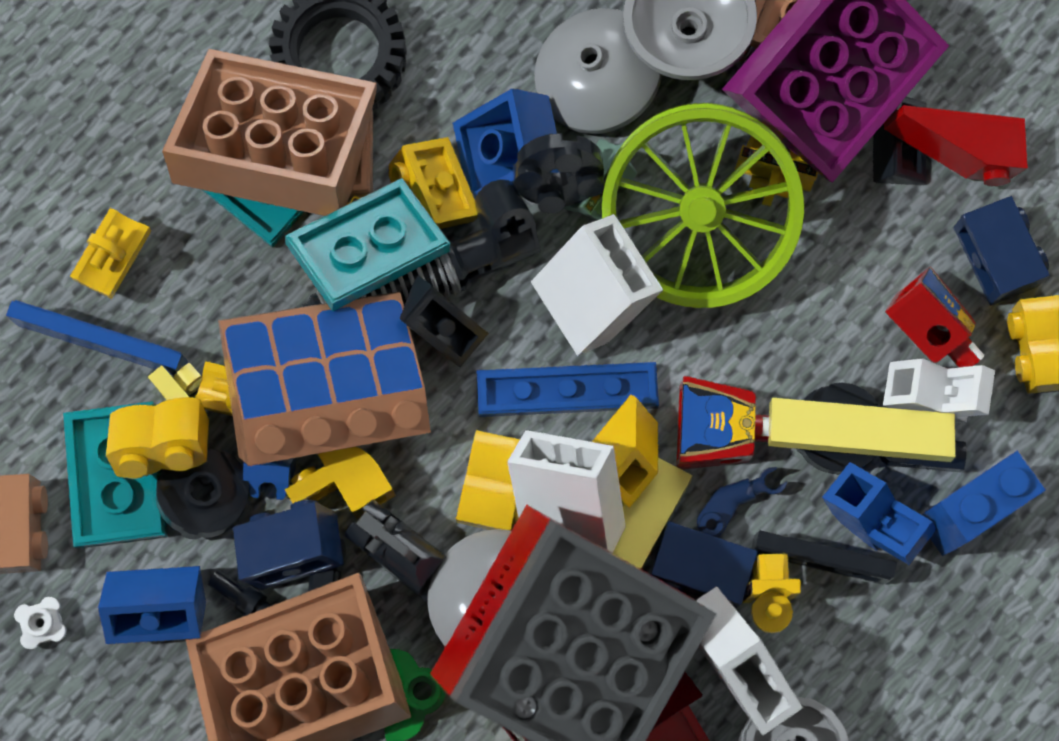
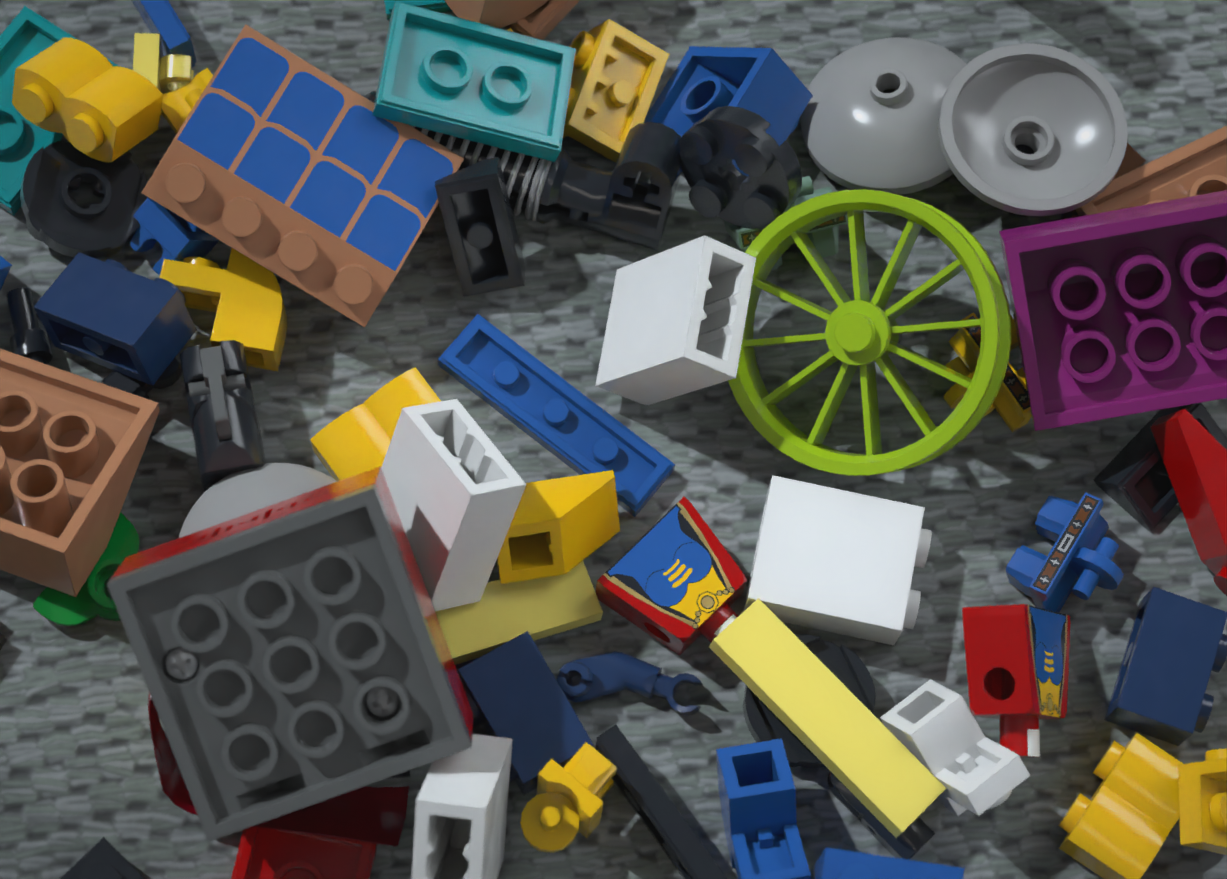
camera: 35 degrees right, 5 degrees down
none -> white brick [743,475,932,645]
none -> blue hips [1006,492,1124,613]

